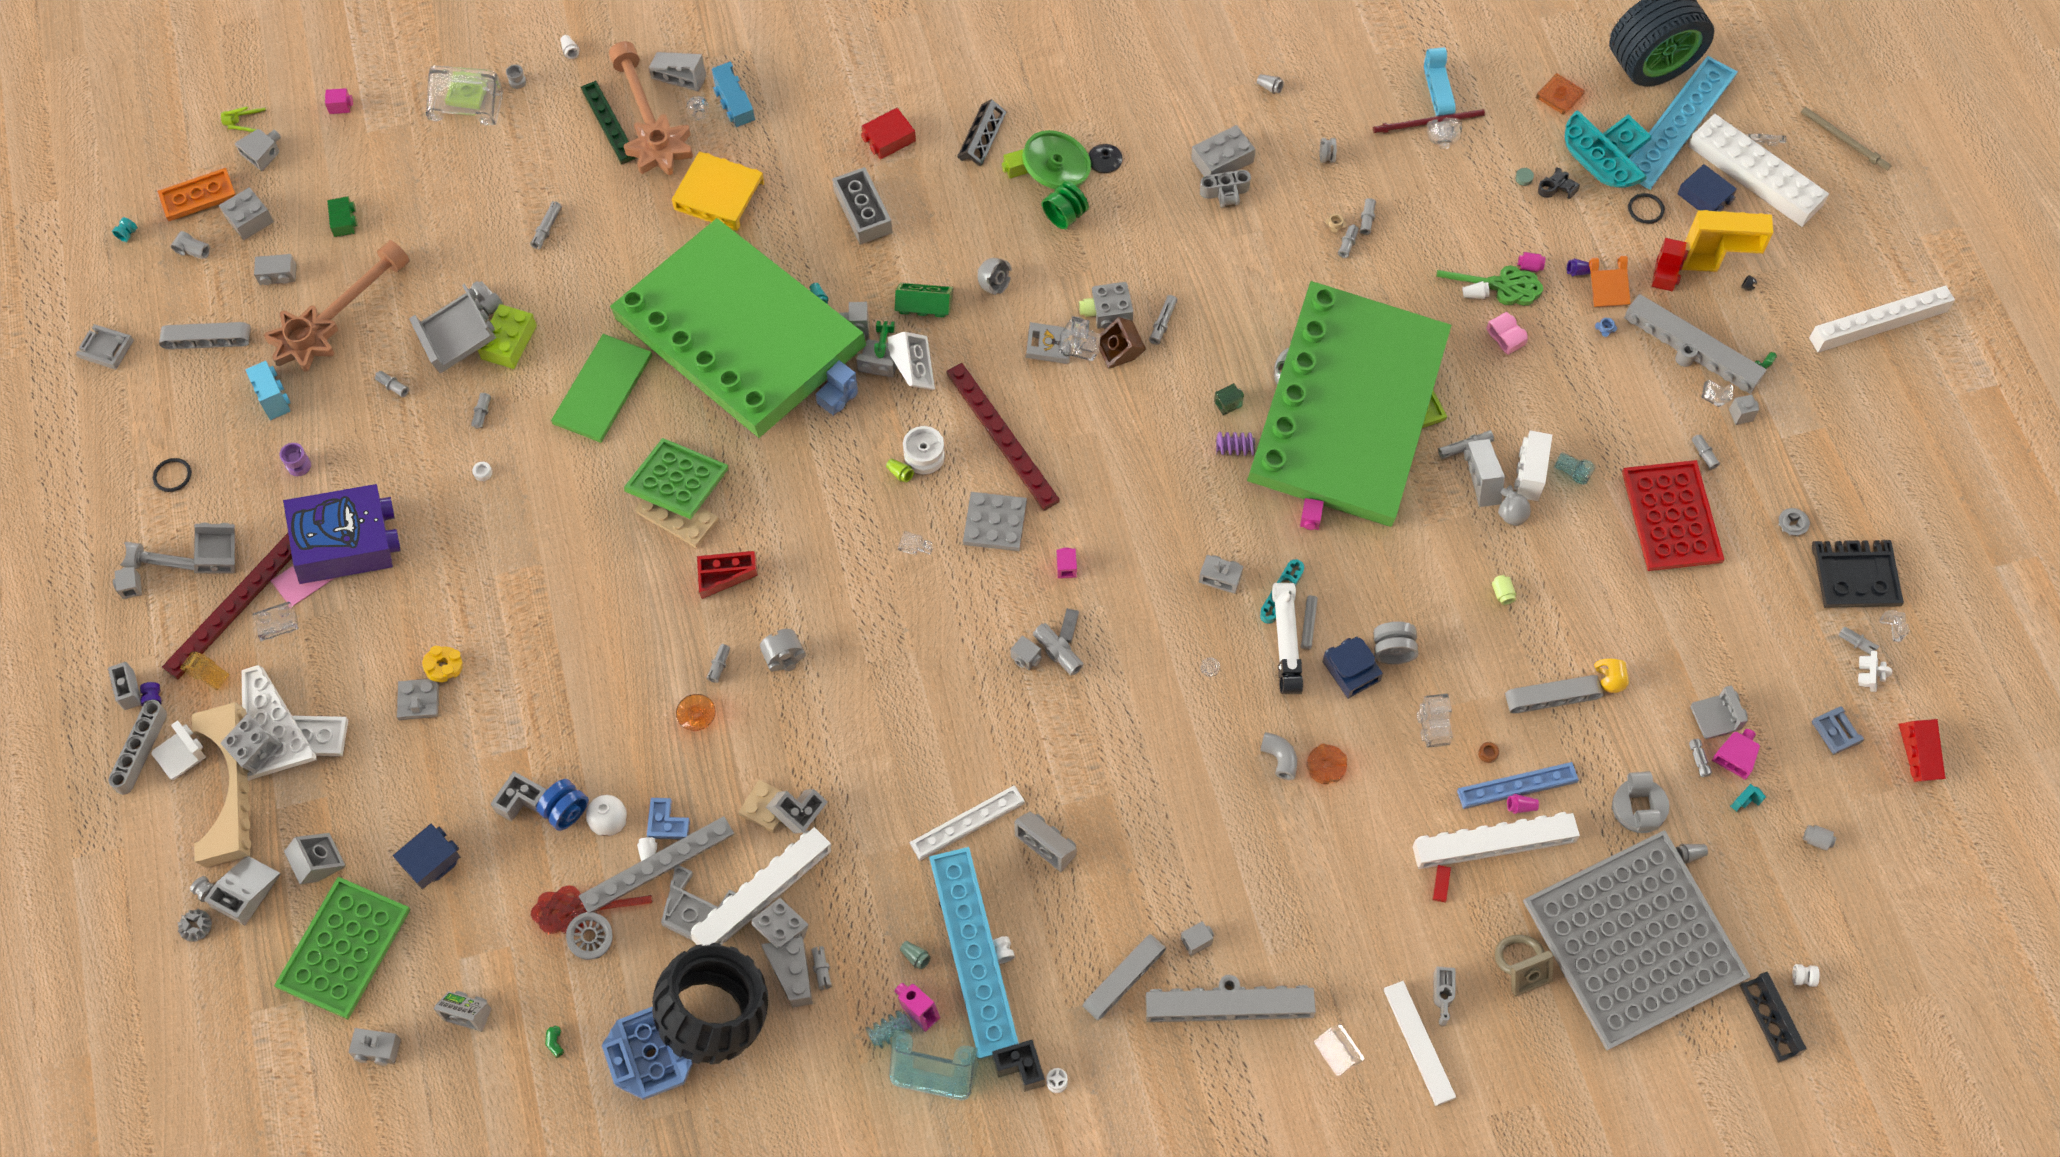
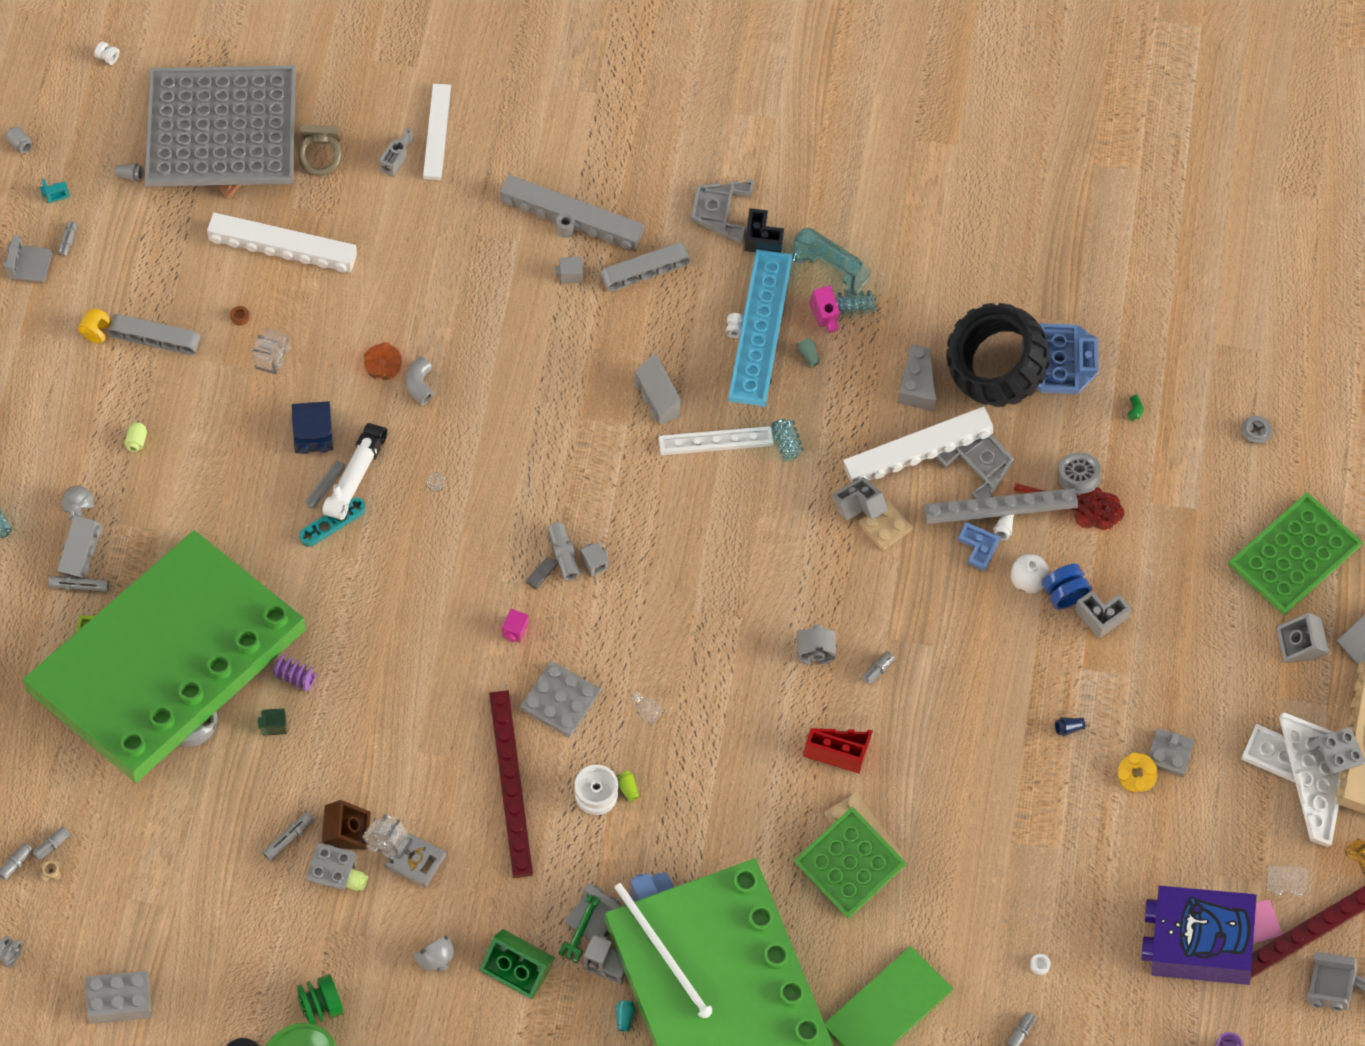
camera: 160 degrees left, 0 degrees up
light grey brick [348,1028,401,1066] -> none
dark blue brick [392,823,461,890] -> none
light grey slope [434,991,492,1032] -> none
clear orange dish [676,694,716,731] -> none
light grey bracket [752,898,809,949] -> none
light grey pin [811,946,832,990] -> none
white slope [887,331,935,390] -> none
white wheel [1046,1068,1068,1093] -> none
light grey brick [1199,555,1243,594] -> none
light grey piece [1200,170,1251,208] -> none
dark pink brick [1300,498,1324,530] -> none
clear panel [1314,1024,1365,1076] -> none
light grey wheel [1373,622,1419,664] -> none
red piece [1432,865,1451,903] -> none
medium blue tile [1457,762,1579,809] -> none
dark pink cone [1507,794,1539,814] -> none
white brick [1514,430,1552,501] -> none
light grey piece [1612,771,1669,833] -> none
dark pink torso [1711,729,1760,780] -> none
black fence [1740,971,1807,1063] -> none
none -> white bar [614,883,712,1018]
none -> light grey wing [691,179,754,244]
none -> clear light blue piece [771,419,804,462]
none -> dark blue cone [1055,717,1086,737]
none -> light grey gear [1241,416,1272,444]

